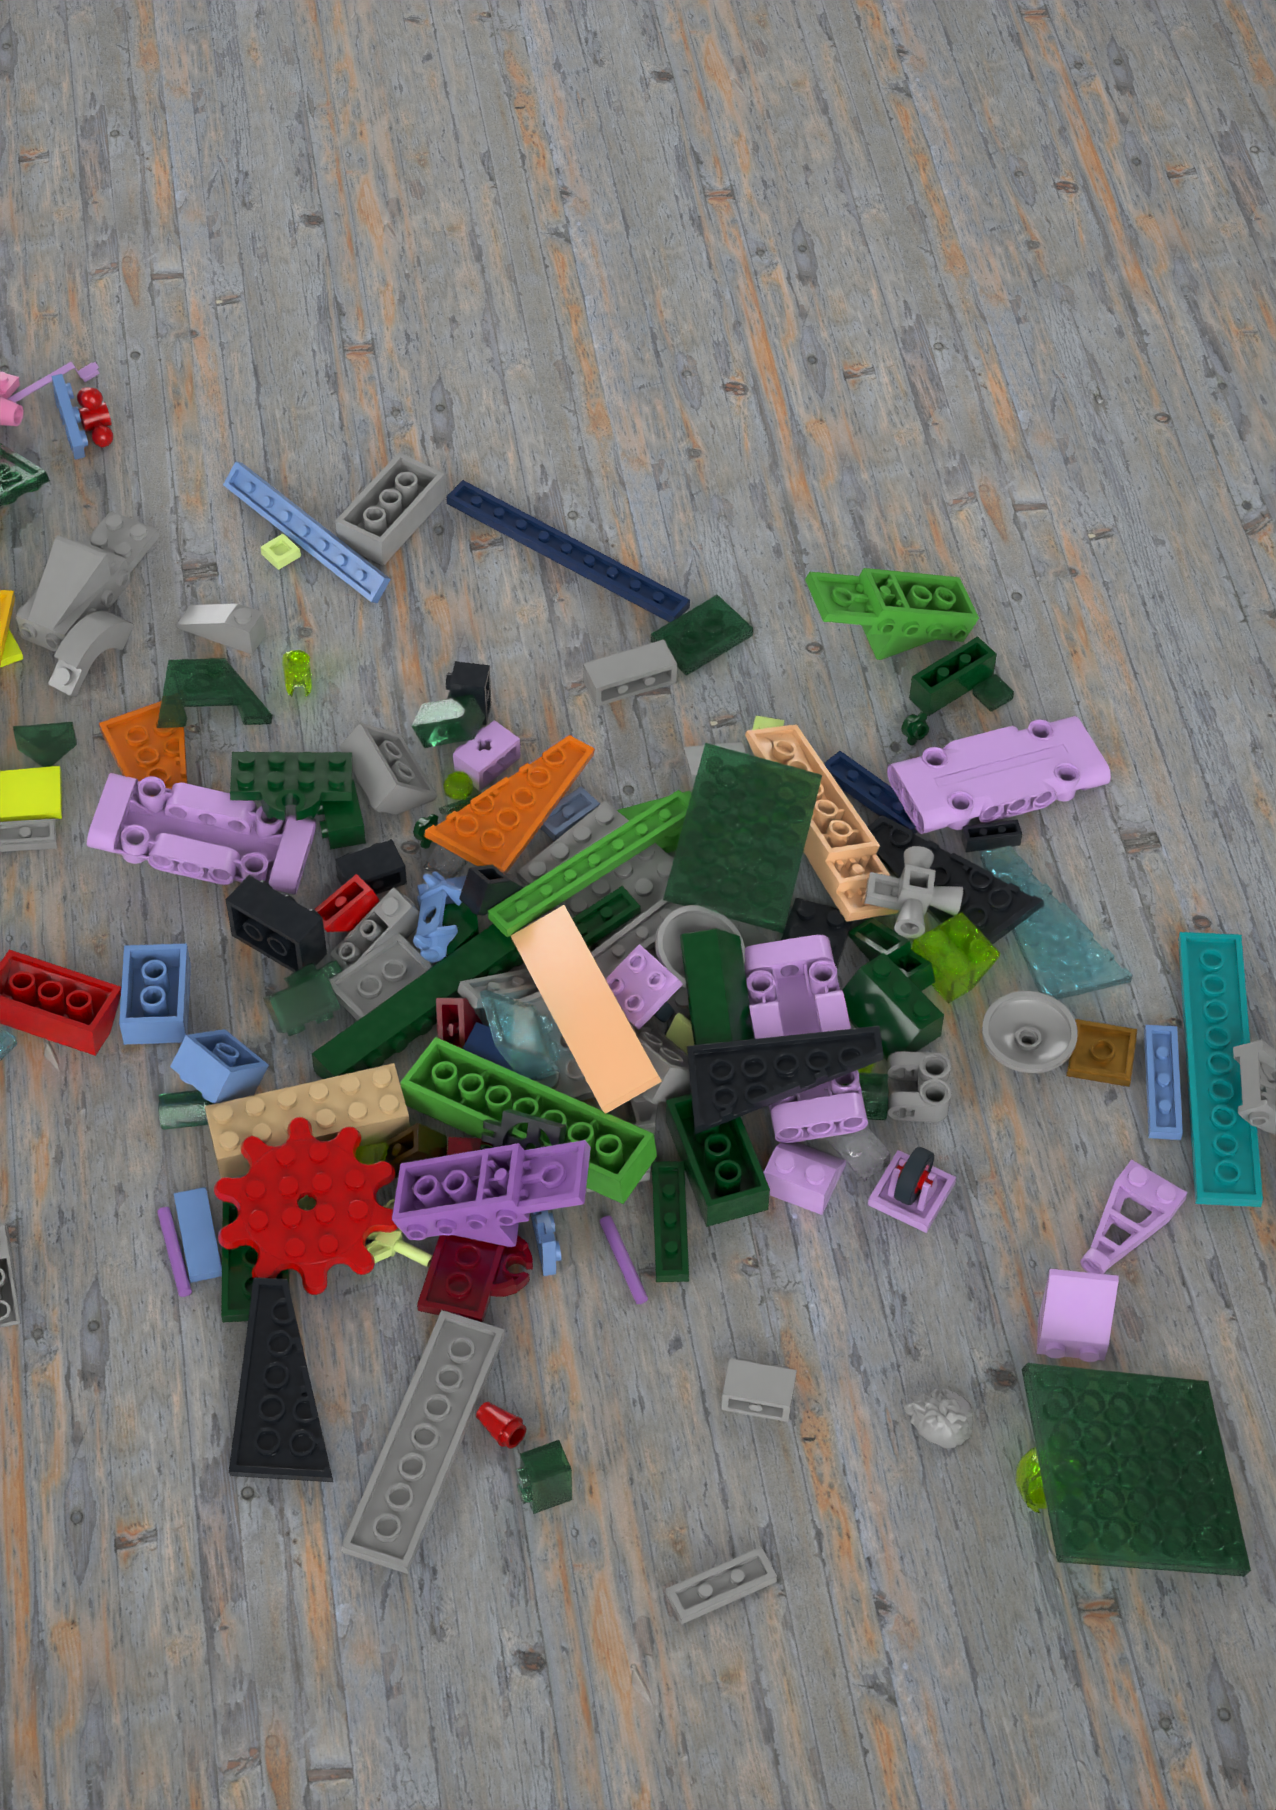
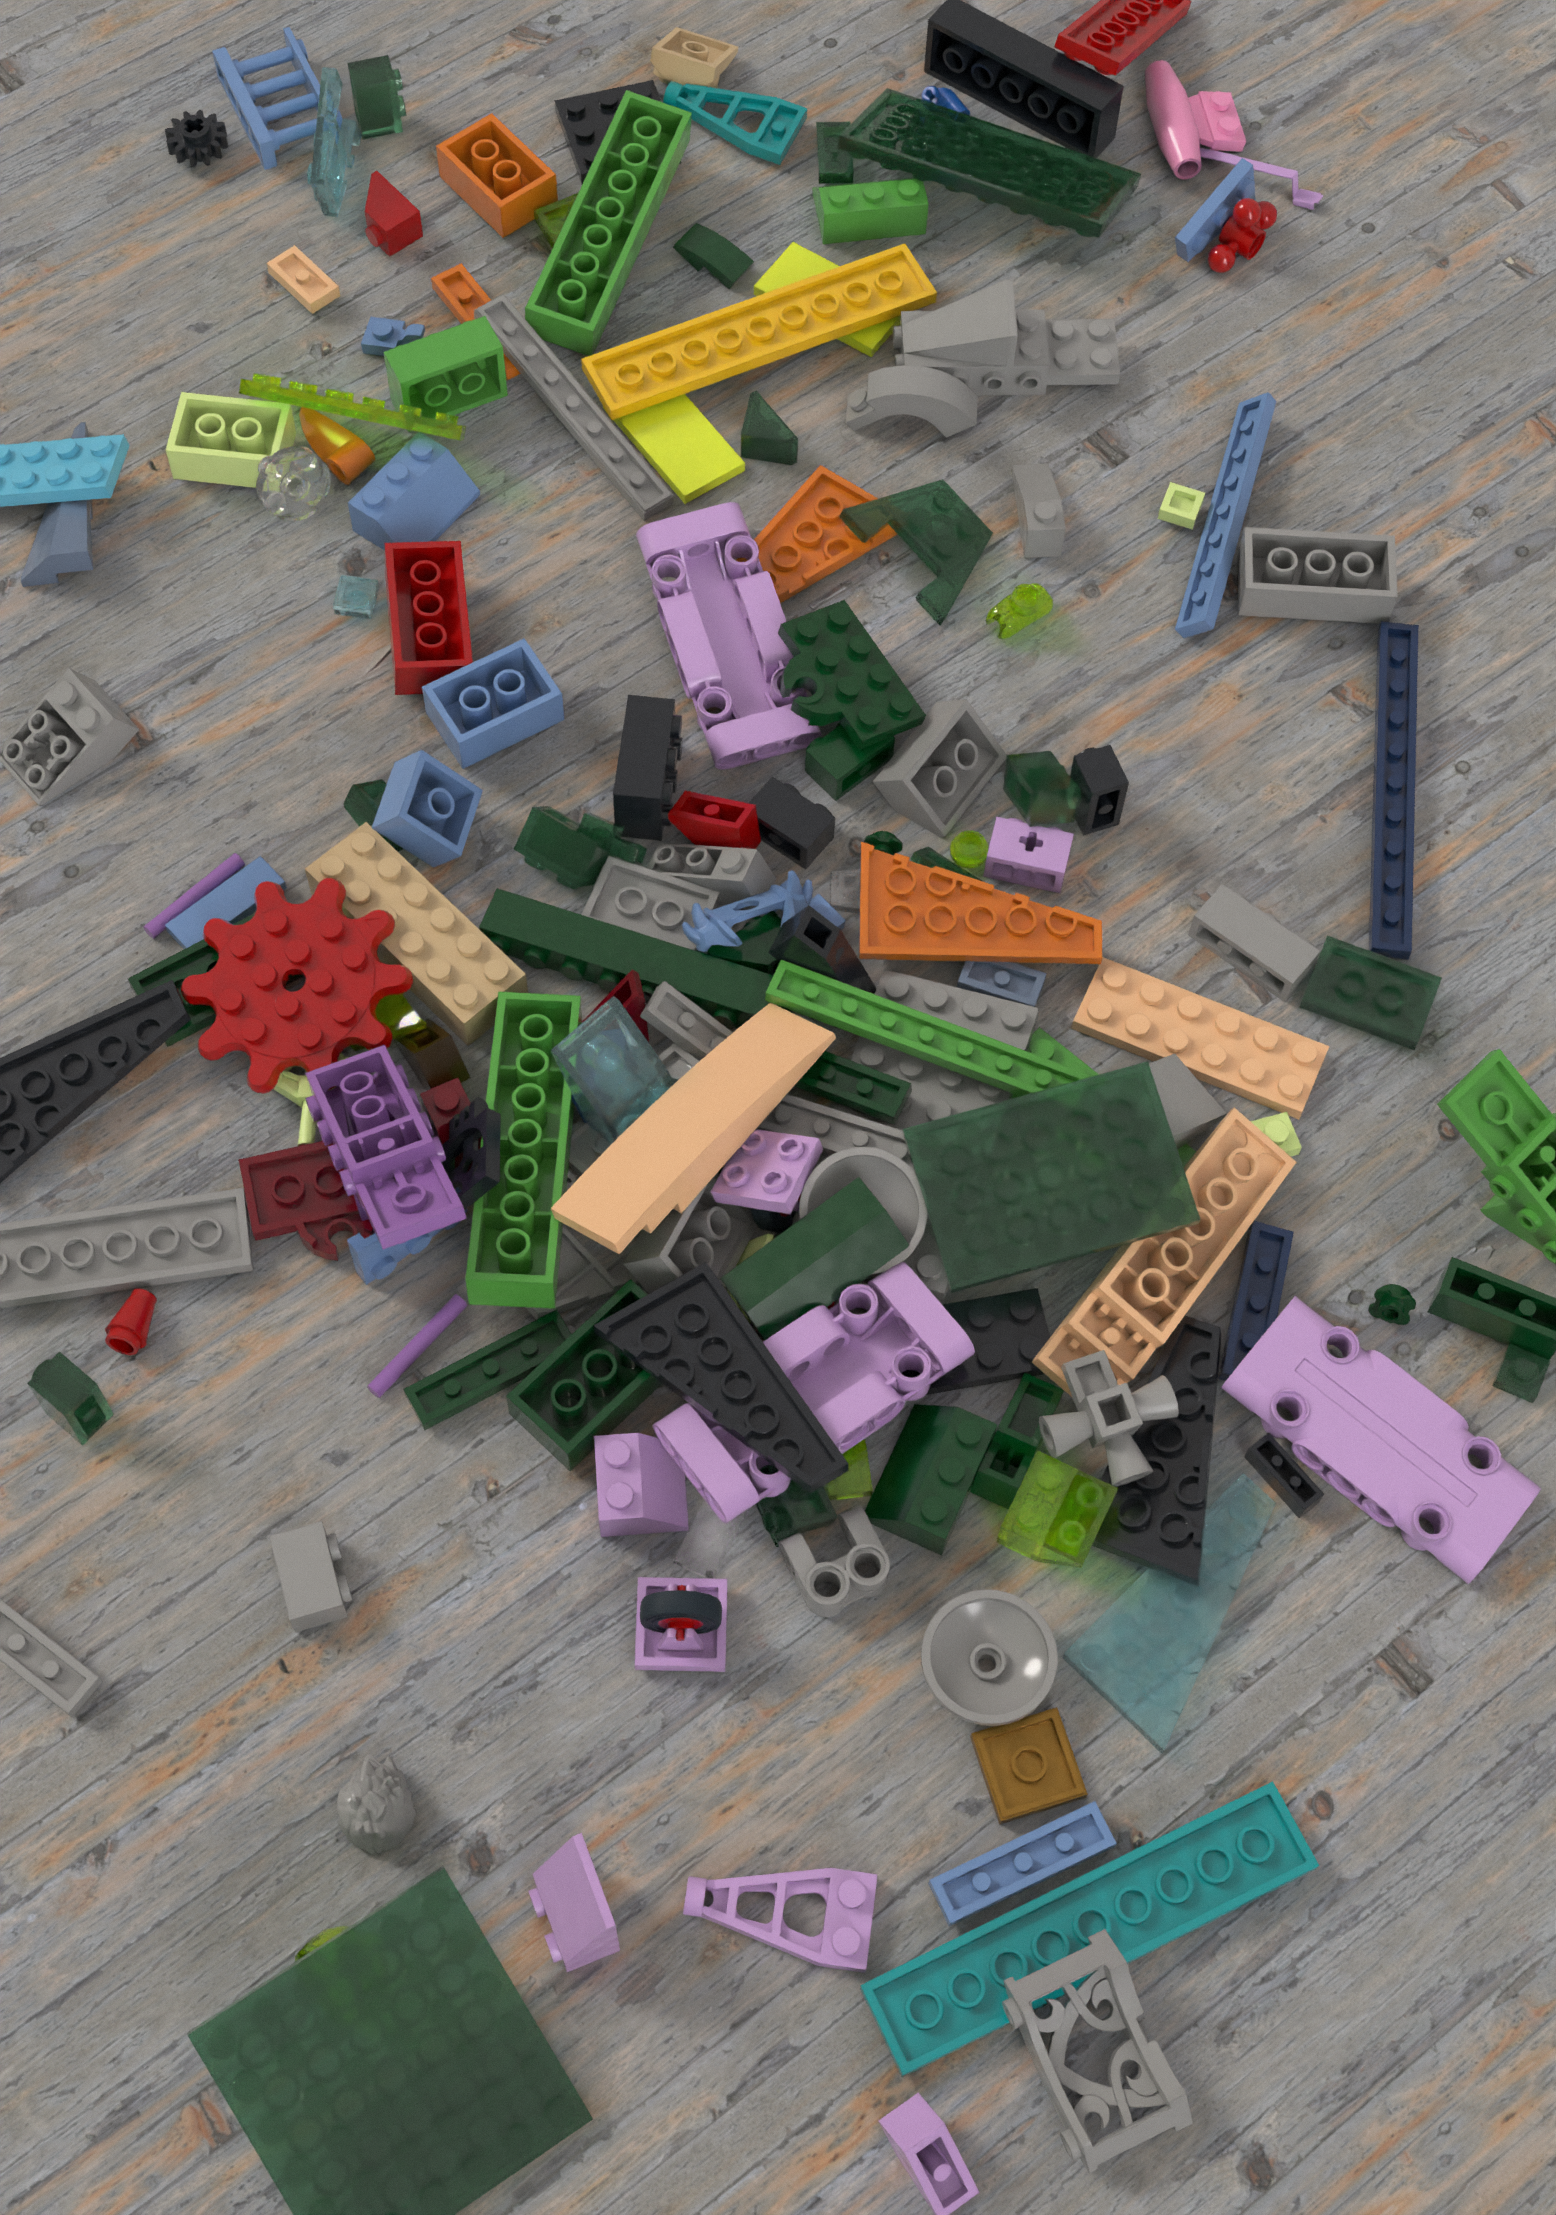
camera: 60 degrees right, 10 degrees up
none -> light nougat plate [1071,957,1329,1120]

